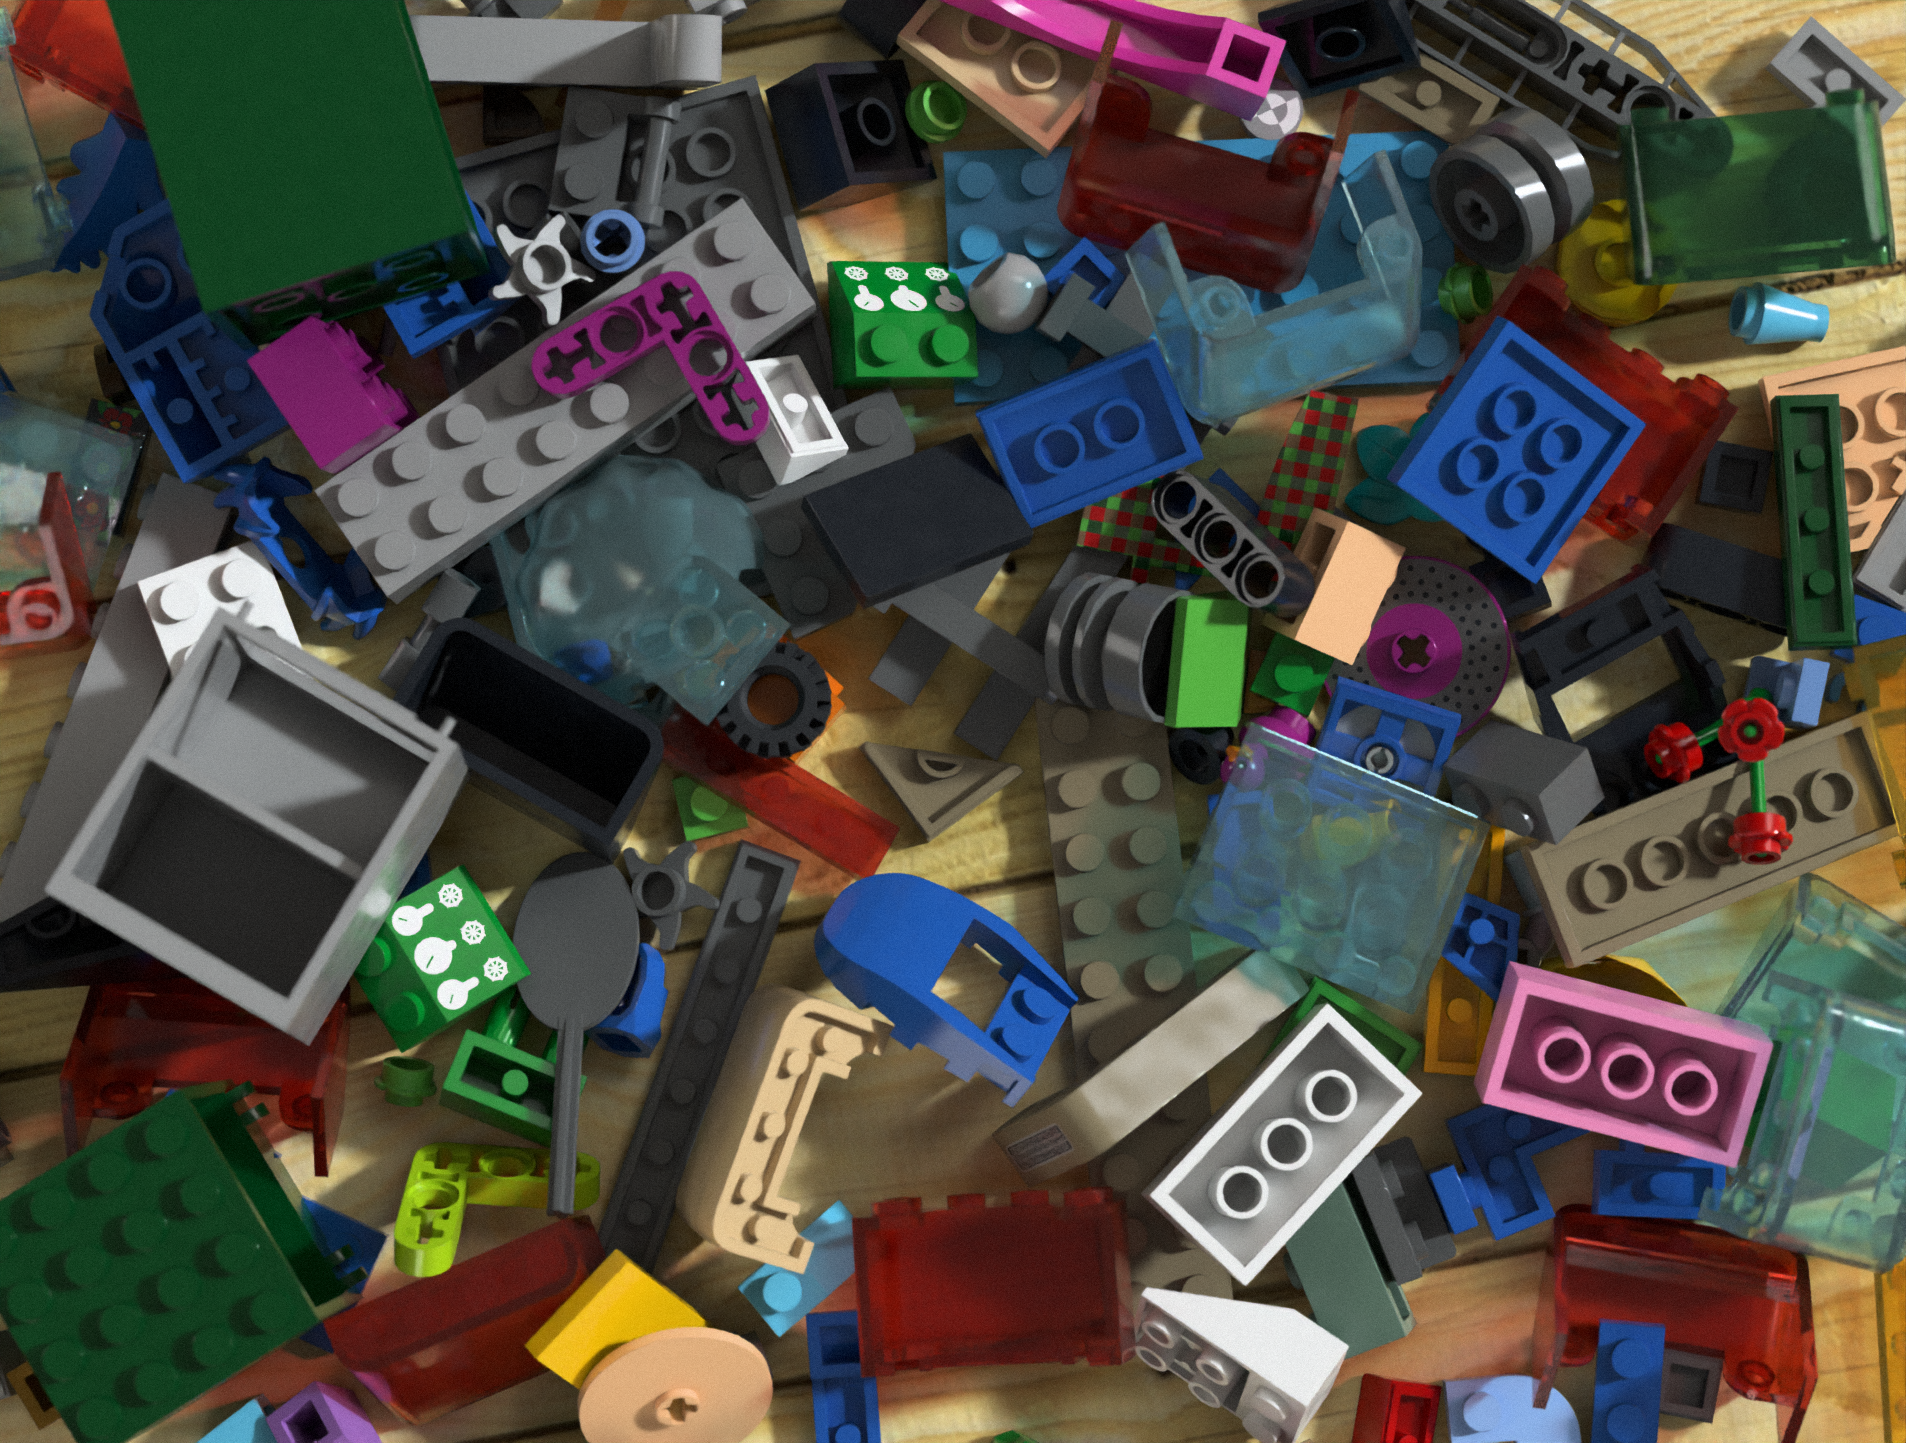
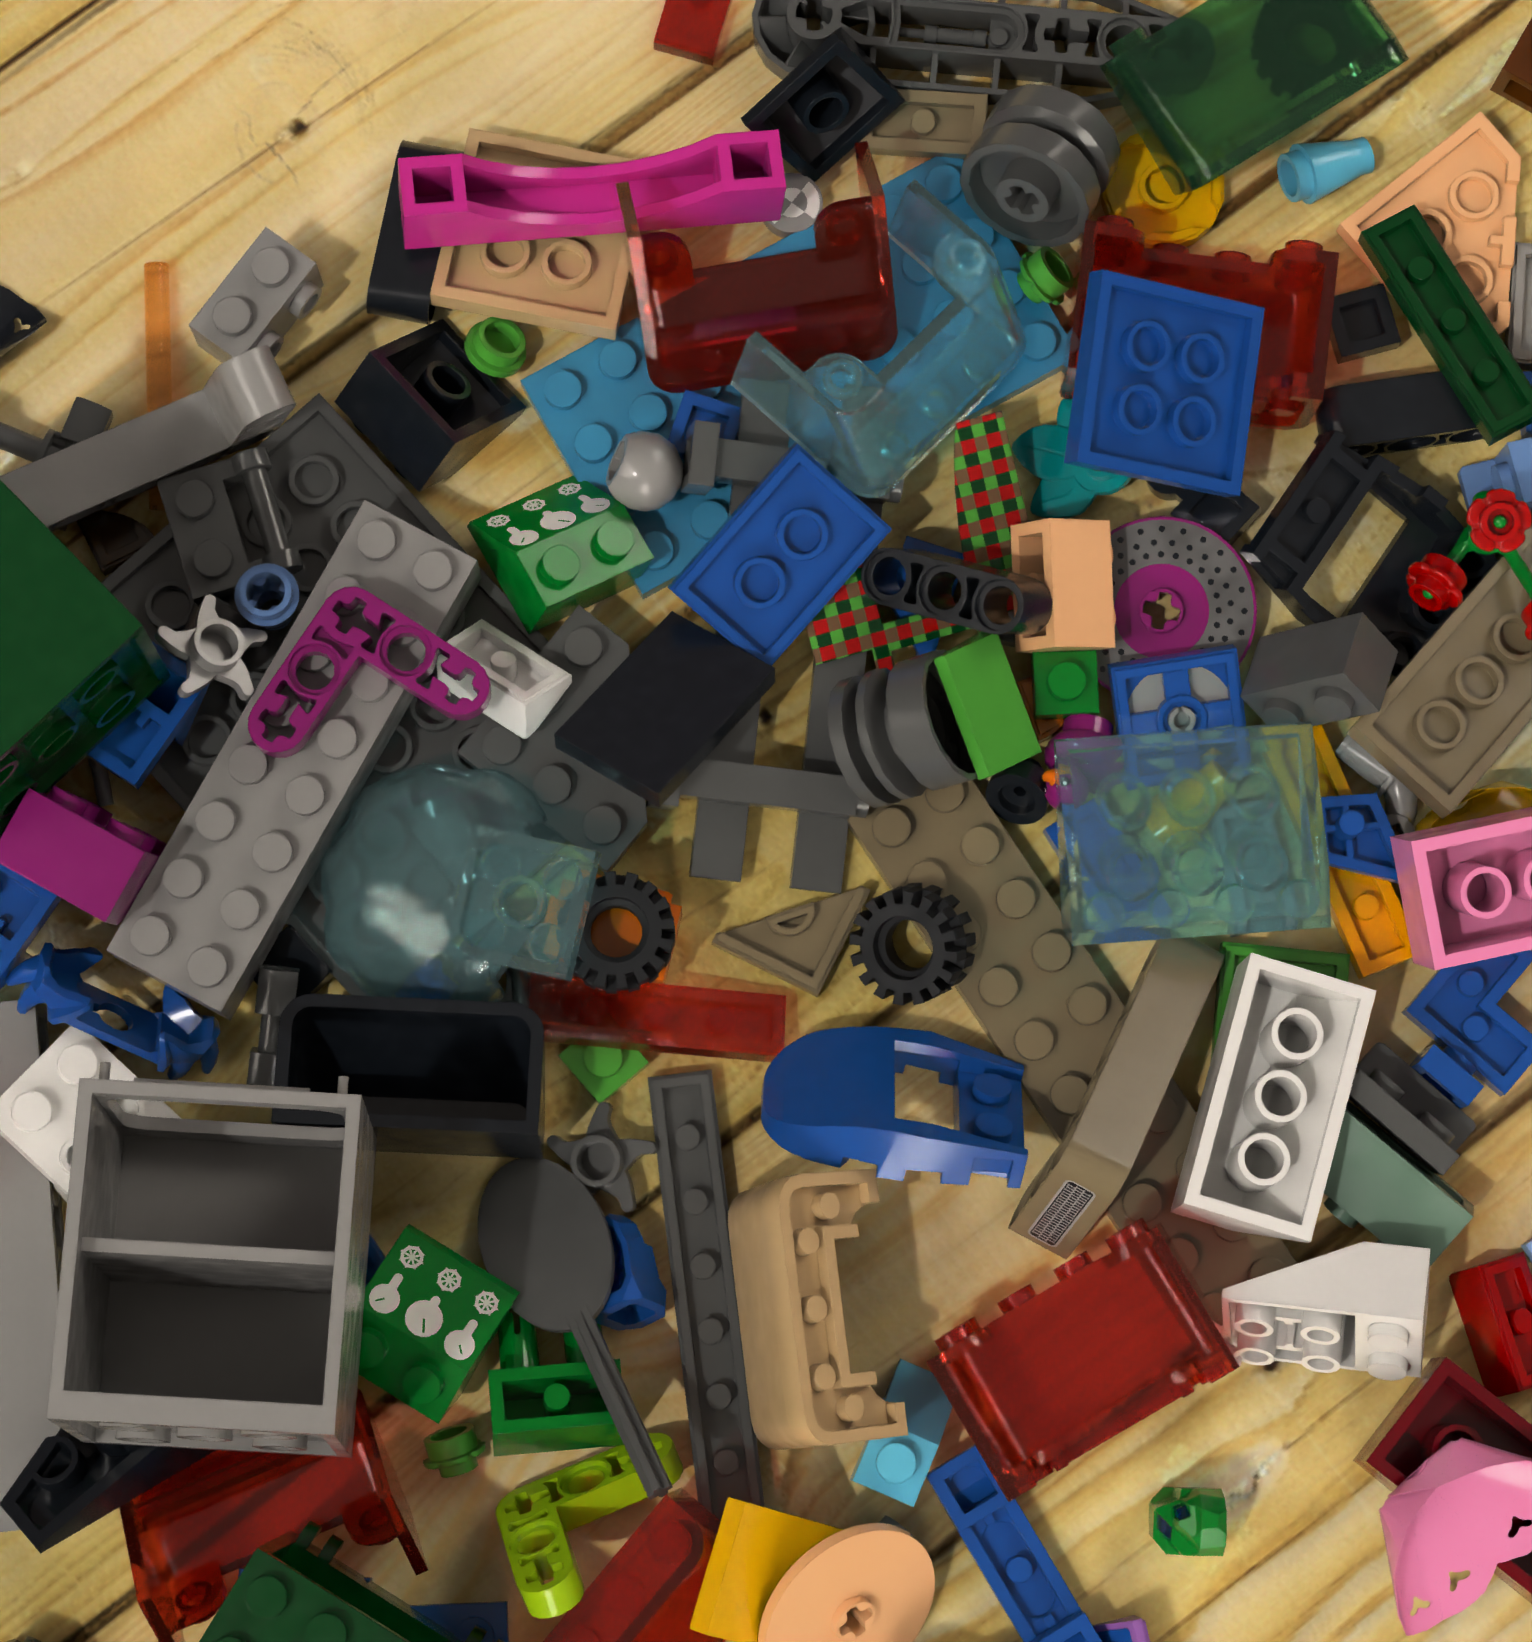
camera: 30 degrees left, 5 degrees down
none -> black tyre [849,883,976,1005]

